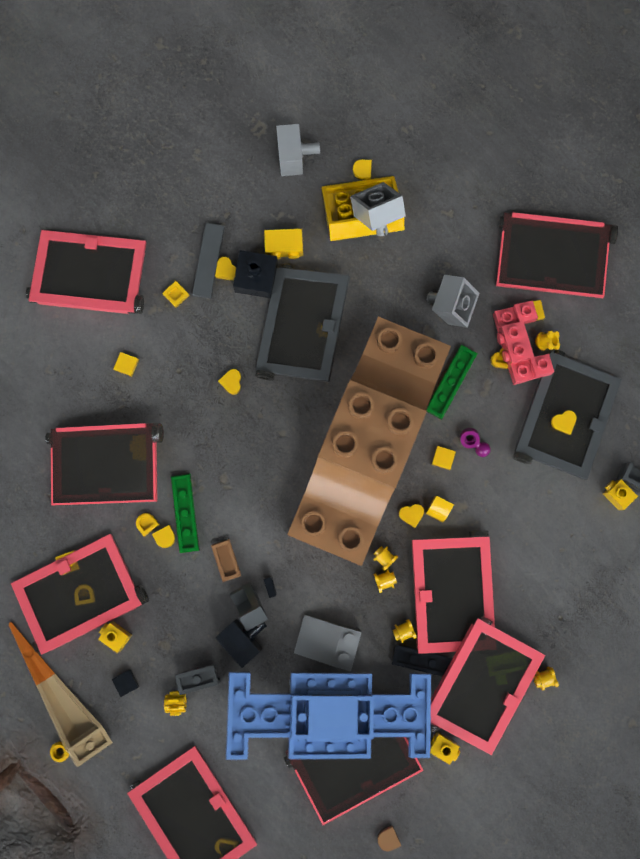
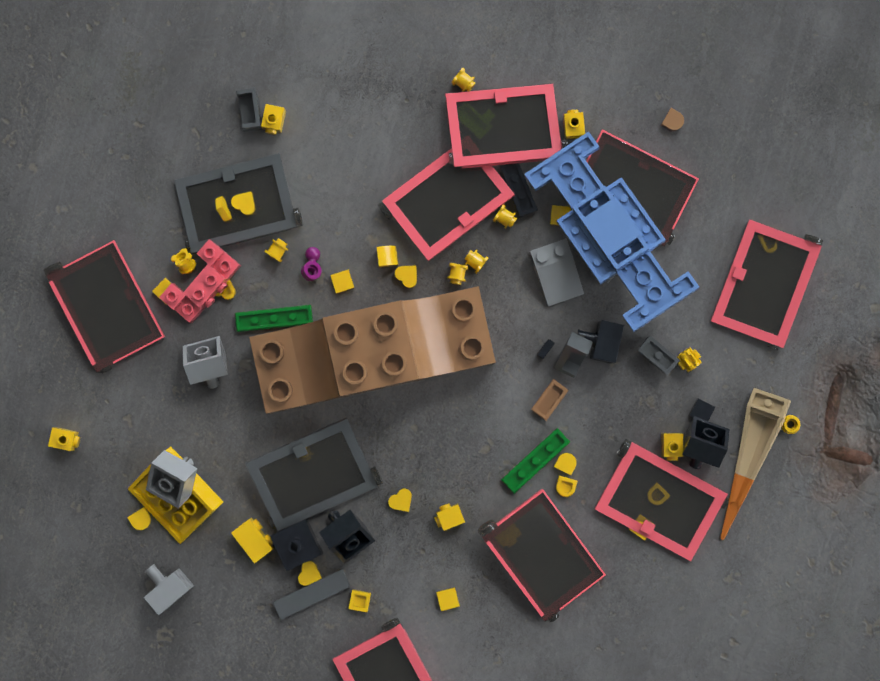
camera: 125 degrees left, 5 degrees up
none -> yellow brick [48,427,80,451]
none -> yellow tile [215,196,232,222]
none -> yellow brick [264,238,289,262]
none -> black brick [319,509,375,564]
none -> yellow brick [434,503,465,531]
none -> yellow tile [550,205,571,226]
none -> black brick [682,416,730,469]

